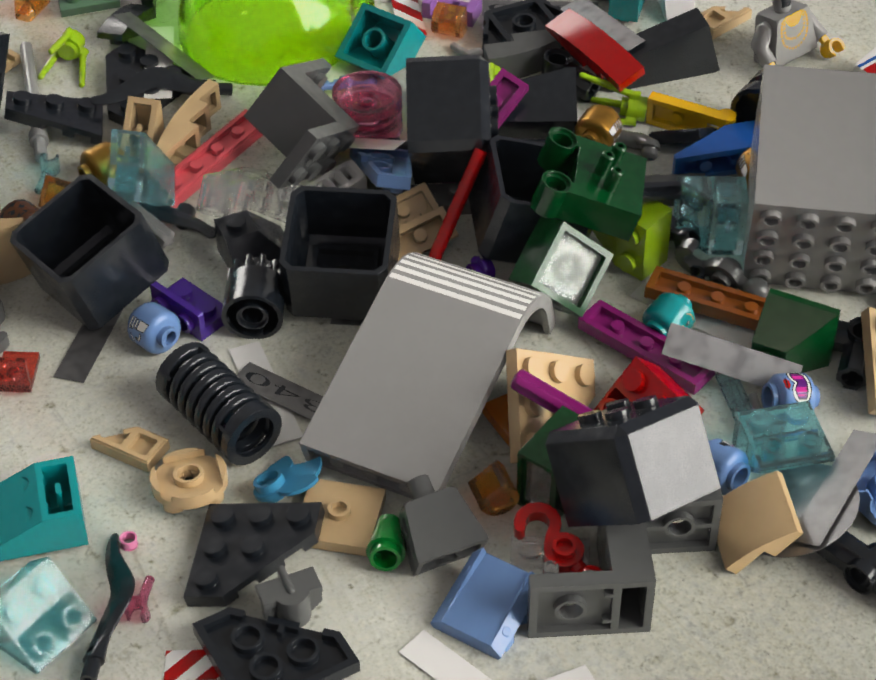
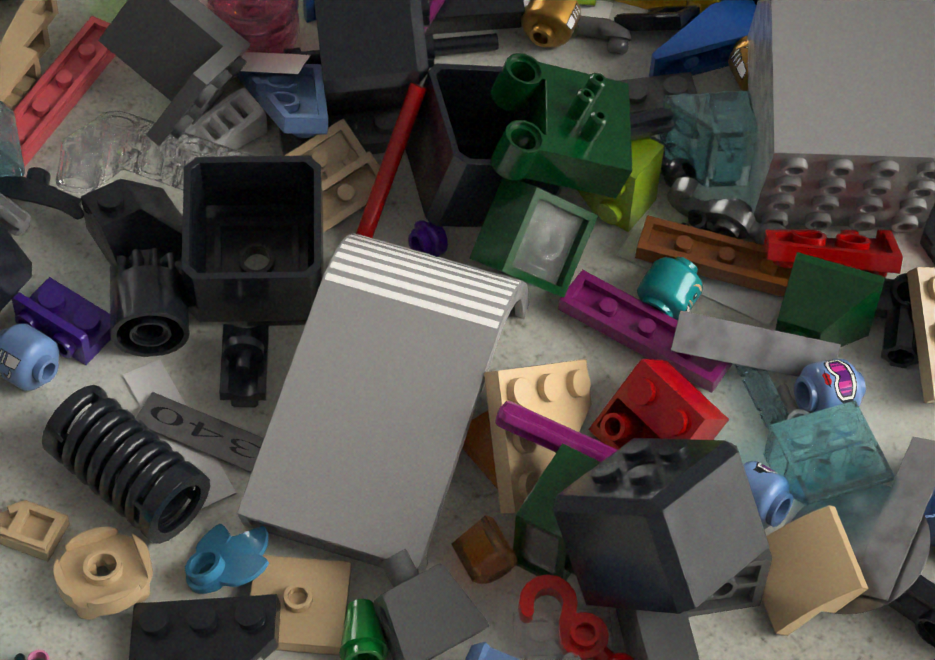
camera: 10 degrees left, 10 degrees up
none -> black hips [219,324,269,408]
none -> red wing [763,230,903,277]

